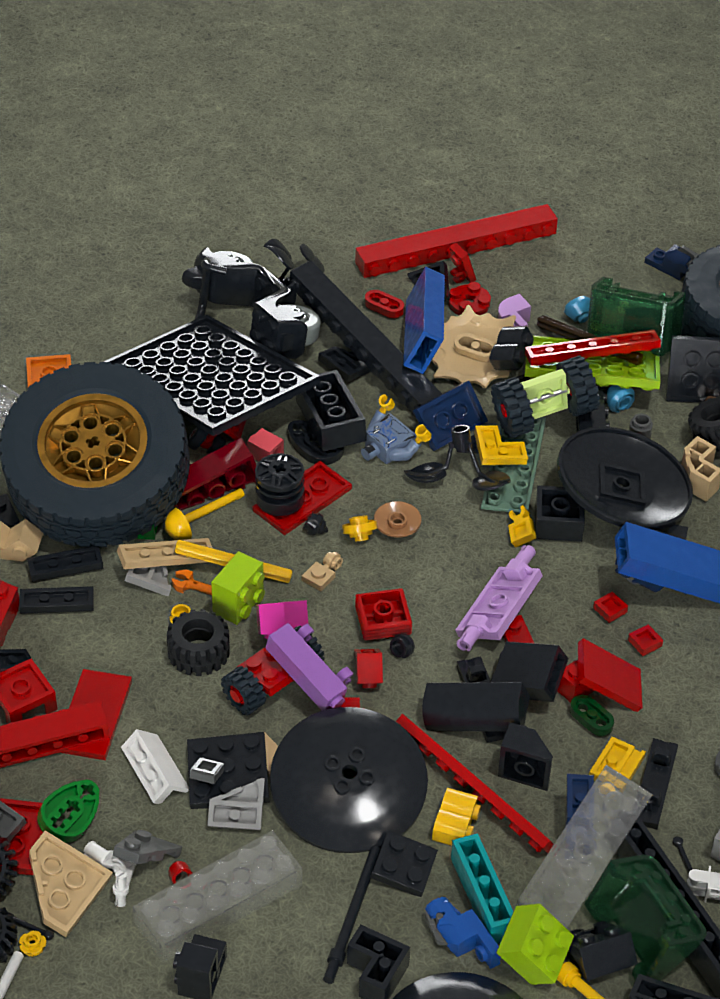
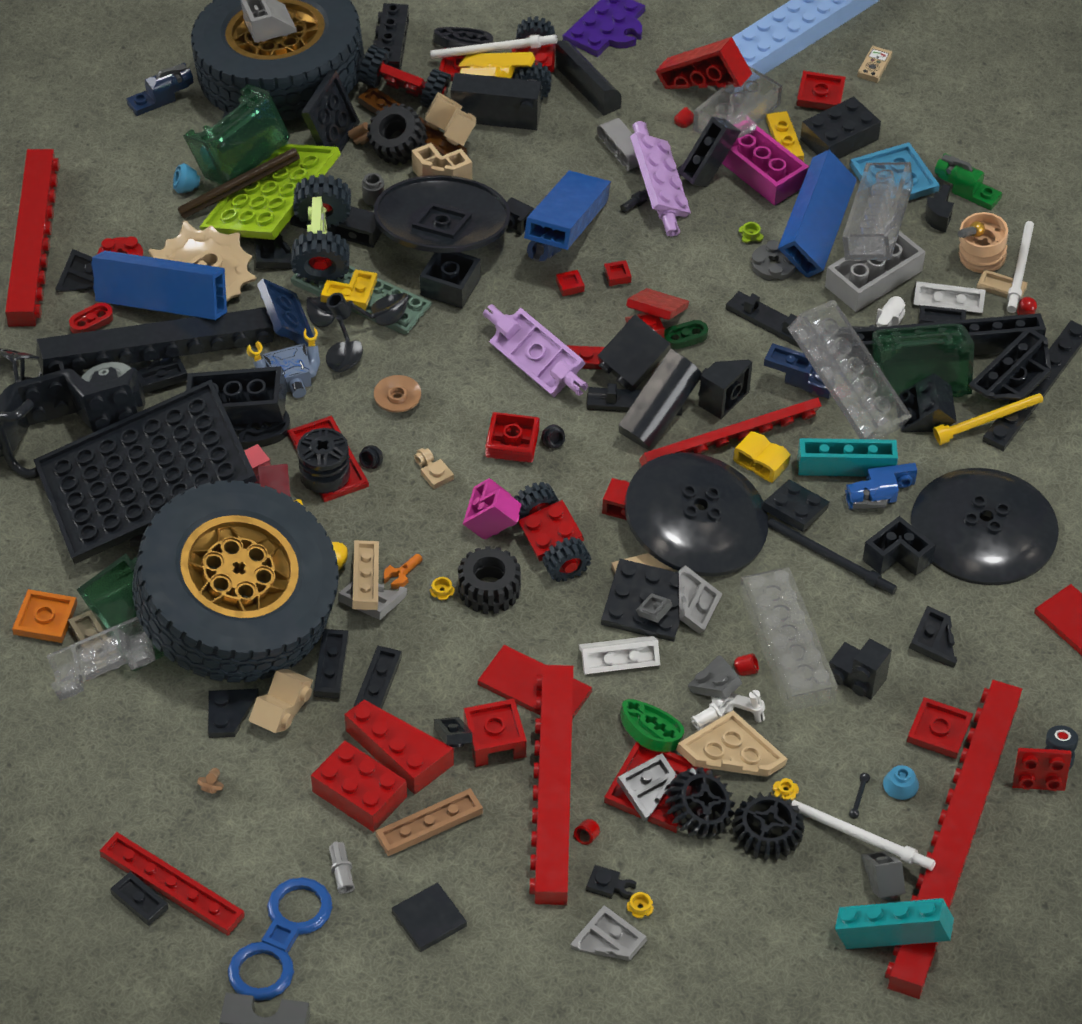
camera: 70 degrees left, 5 degrees up
black hinge [8,912,54,941] -> none
yellow axle [175,540,292,583] -> none
lime brick [211,551,265,625] -> none
medium lavender brick [266,623,353,711] -> none
yellow plate [342,515,378,542] -> none
red slope [354,649,383,688] -> none
red plate [449,242,477,284] -> none
black brick [489,326,534,370] -> none
lime brick [497,904,574,985] -> none
lavender brick [498,294,531,327] -> none
yellow plate [508,505,536,547] -> none
red plate [525,330,661,366] -> none
yellow plate [589,737,646,794] -> none

